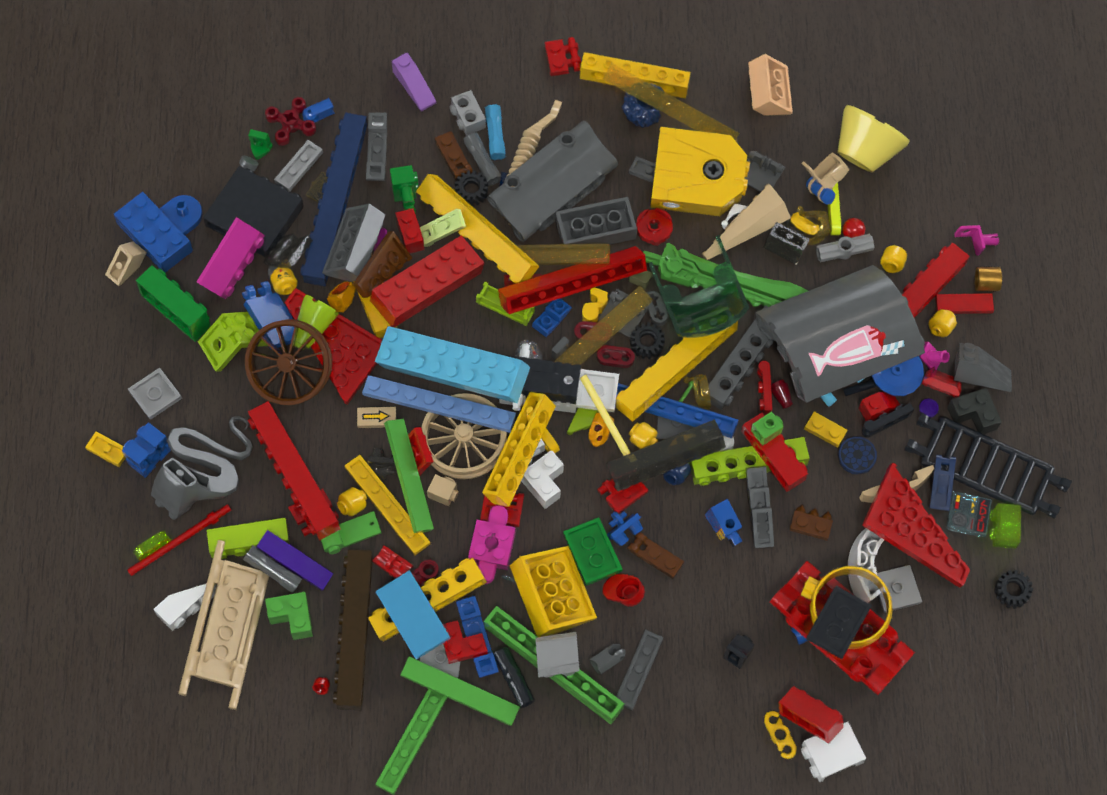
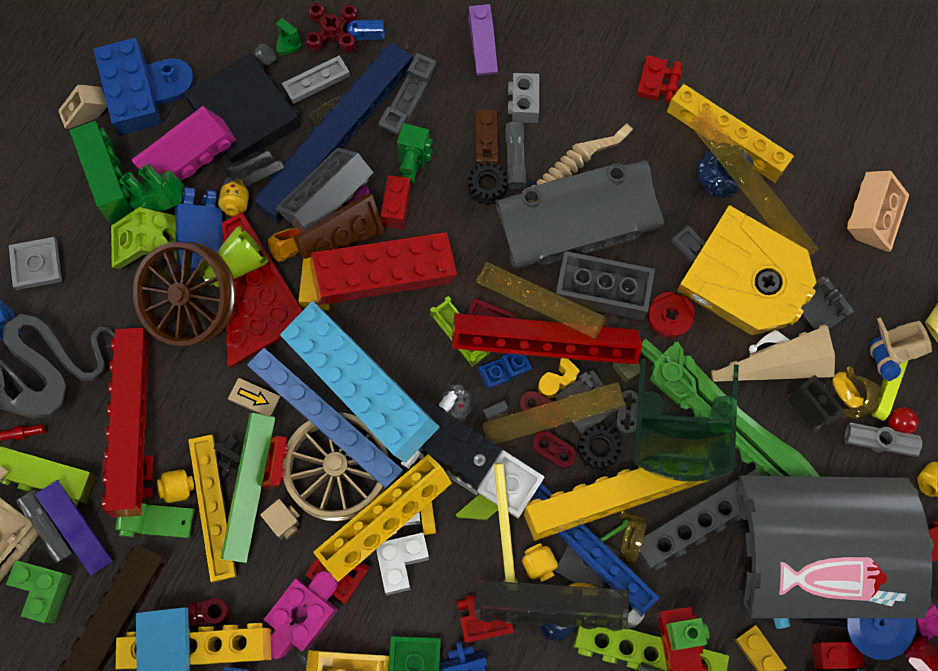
camera: 25 degrees right, 5 degrees up
red hips [373,545,413,578] -> none
yellow brick [416,174,539,283] -> none
yellowish green plate [420,209,466,247] -> none
dark azure axle [485,104,506,160] -> none
light orange rock [589,413,614,447] -> none
red plate [757,361,772,416] -> none
dark red cone [771,379,793,409] -> none
none -> green brick [120,164,184,212]

